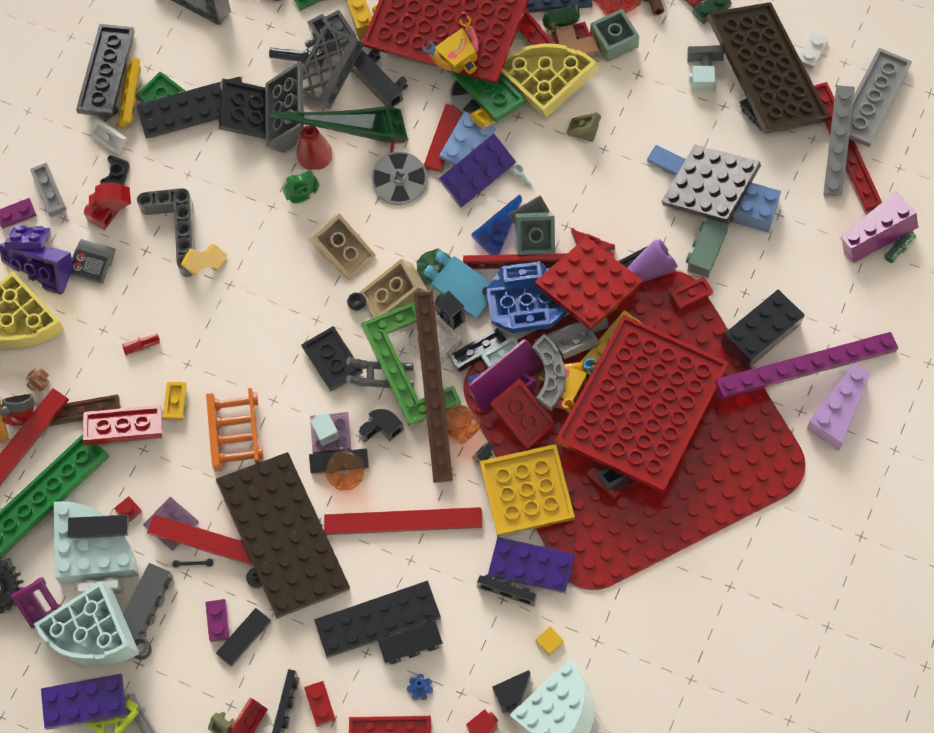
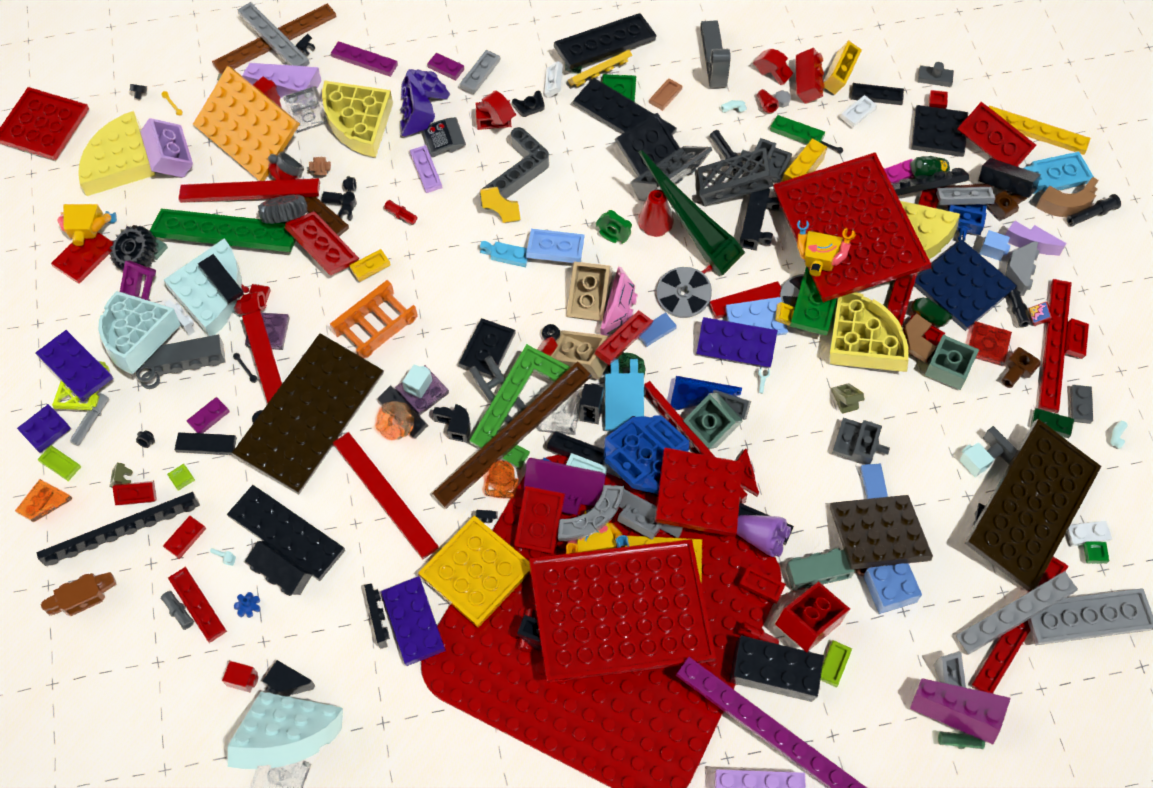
camera: 50 degrees right, 5 degrees down
yellow tile [536,626,564,656] -> none
none -> black plate [136,430,155,448]
none -> lime tile [167,463,195,491]
none -> light aqua hand [210,548,236,566]
none -> red rock [234,291,267,314]
none -> dark grey gear [258,194,308,224]
none -> black bar [322,191,357,220]
none -> black plate [343,176,357,192]
none -> lavender tile [410,145,443,193]
none -> medium azure plate [480,241,529,268]
none -> light blue plate [526,228,585,263]
none -> red slope [537,337,558,356]
none -> red plate [594,310,653,365]
none -> bright pink wedge [600,266,638,336]
none -> medium blue tile [639,312,677,347]
none -> nougat tile [649,78,682,111]
none -> light aqua arm [720,100,747,113]
none -> red axle [738,621,779,644]
none -> red brick [775,581,850,652]
none -> lime tile [820,640,853,688]
none -> dark grey plate [832,417,890,465]
none -> light grey slope [933,651,966,688]
none -> green plate [1083,541,1110,564]

